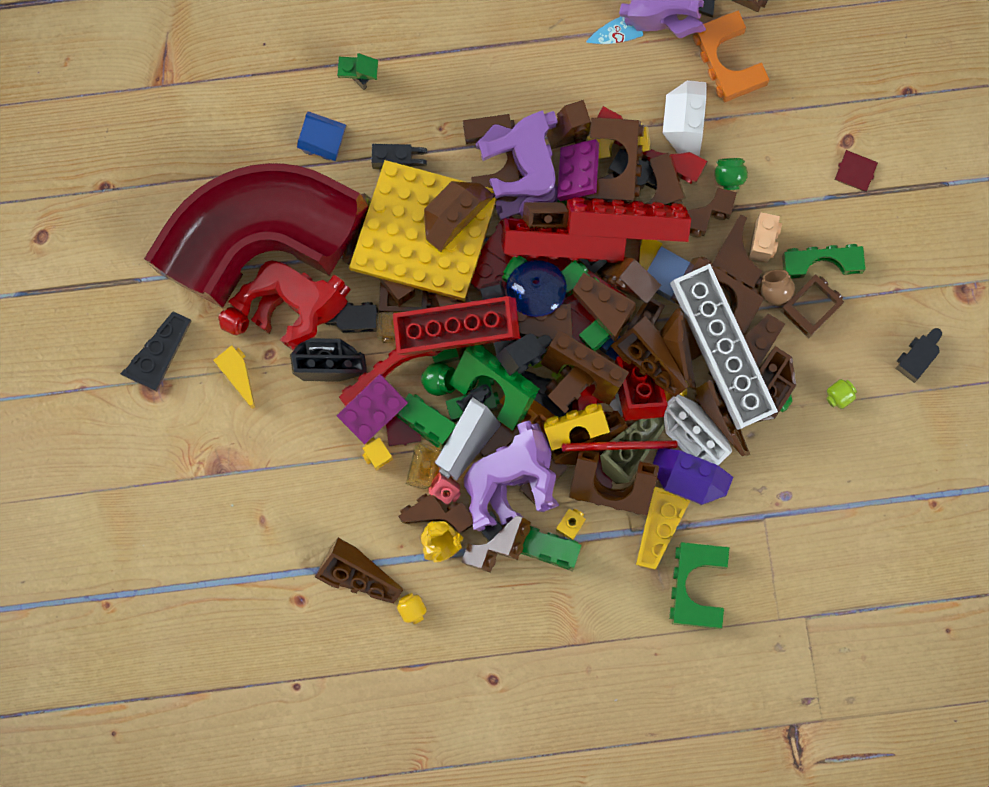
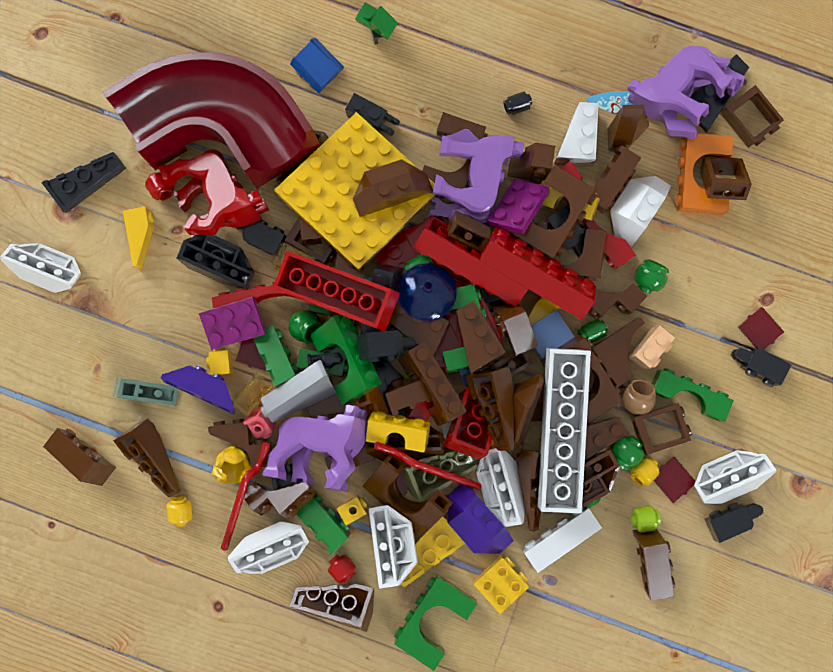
camera: 30 degrees right, 5 degrees up
none -> white wedge [0,243,81,293]
none -> reddish brown wedge [43,428,116,486]
none -> sand green slope [113,378,178,406]
none -> dark purple wedge [161,365,236,415]
none -> red piece [221,442,270,551]
none -> white wedge [228,521,309,574]
none -> reddish brown wedge [289,583,374,632]
none -> red head [328,554,357,584]
none -> white wedge [369,505,418,589]
none -> yellow brick [473,555,529,614]
none -> black brick [503,91,533,115]
none -> white brick [522,507,602,573]
none -> white wedge [554,102,599,165]
none -> green brick [577,319,608,343]
none -> reddish brown wedge [593,146,641,214]
none -> reddish brown wedge [607,105,649,153]
none -> green piece [611,435,644,471]
none -> yellow head [630,457,660,486]
none -> wedge [632,529,676,601]
none -> dark red piece [654,457,696,503]
none -> white wedge [694,450,776,504]
none -> reddish brown window [700,156,752,200]
none -> black hinge [731,348,792,387]

